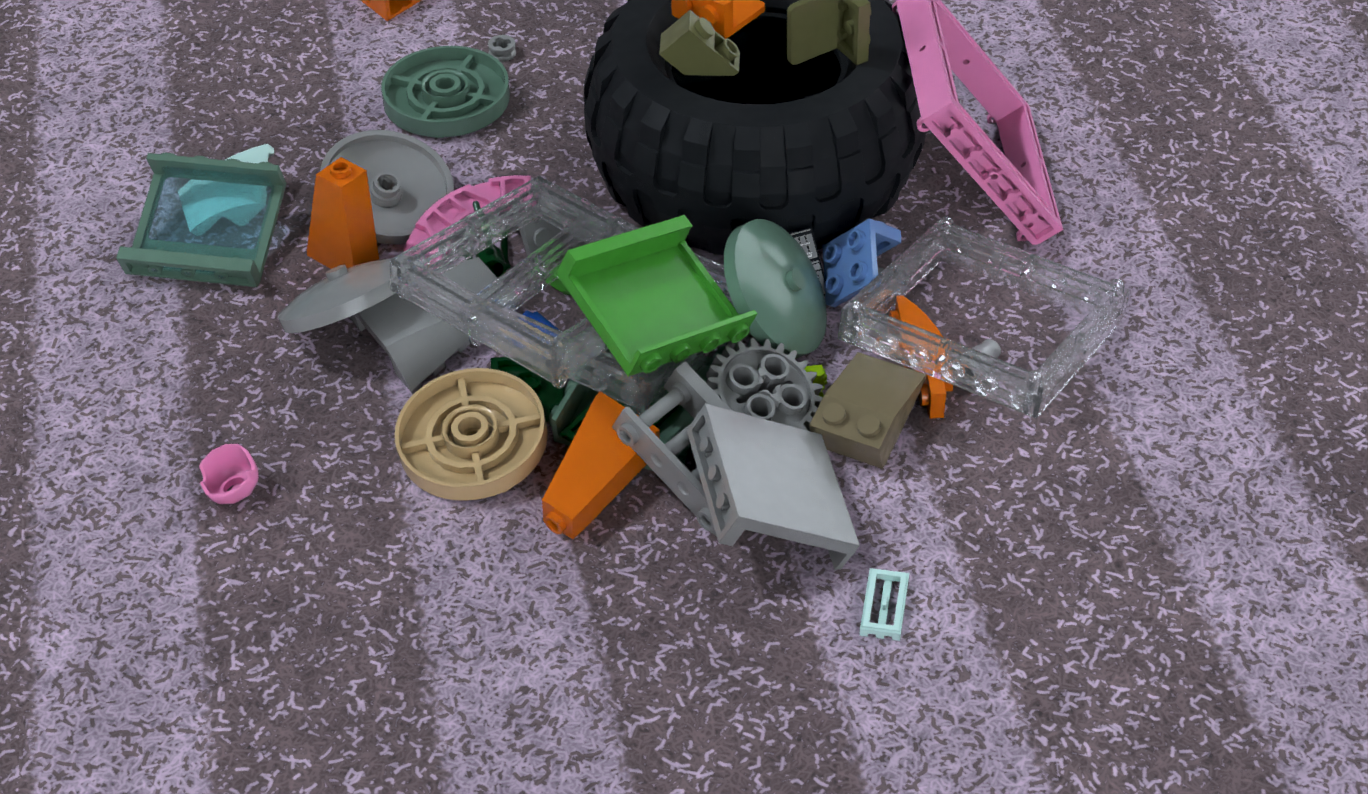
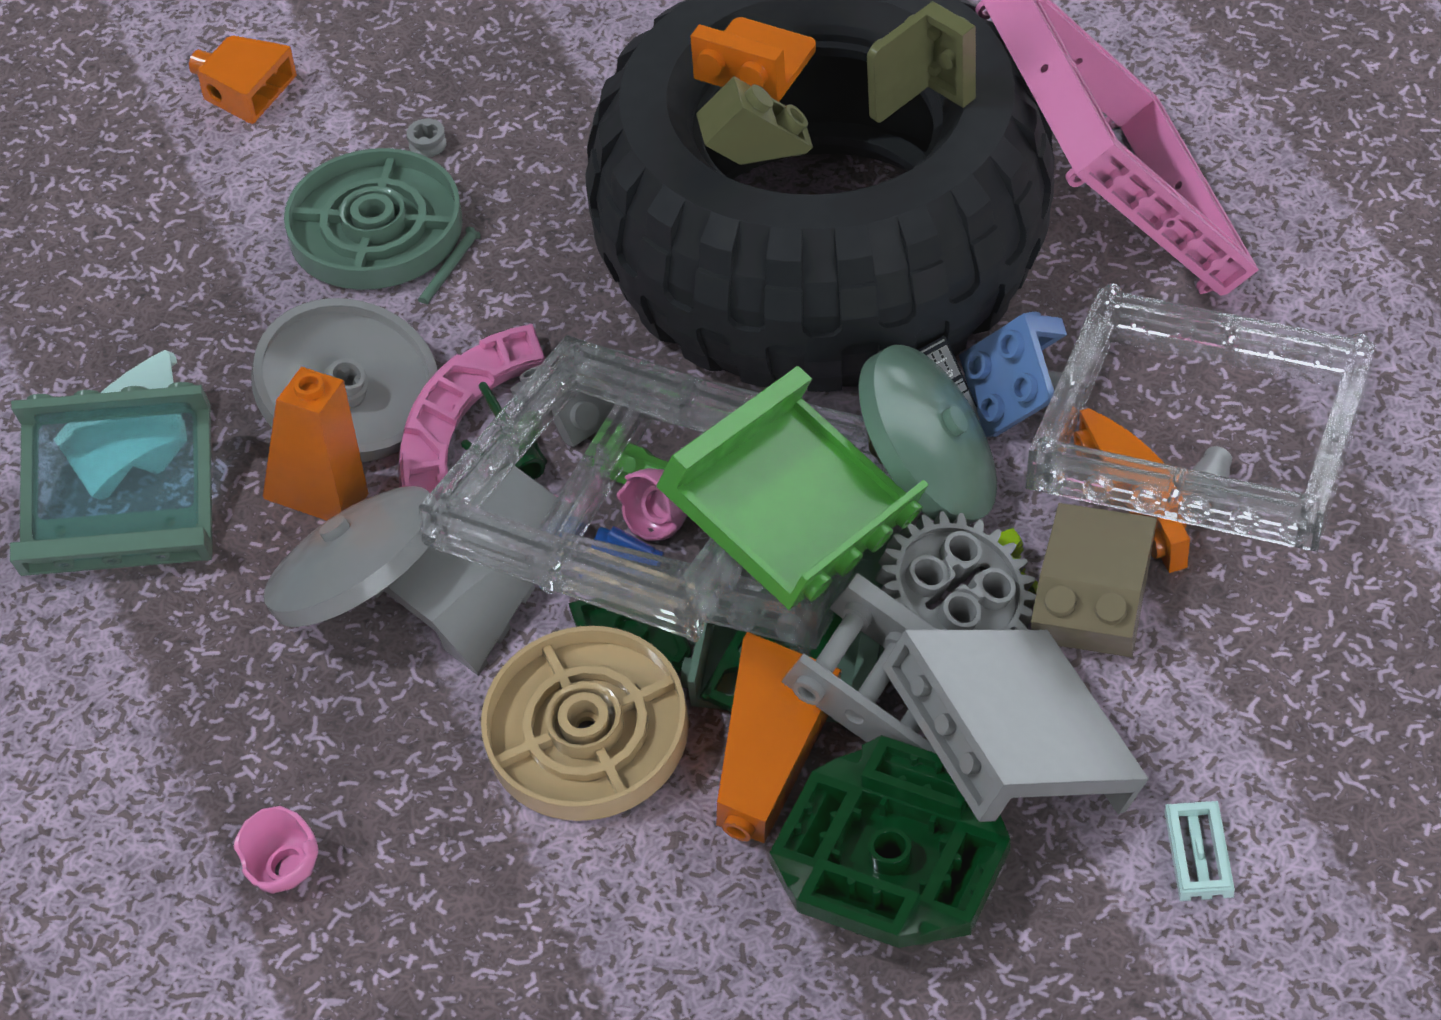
camera: 10 degrees left, 5 degrees up
none -> sand green piece [418,227,481,305]
none -> bright pink hair [616,468,687,541]
none -> dark green piece [769,735,1011,948]

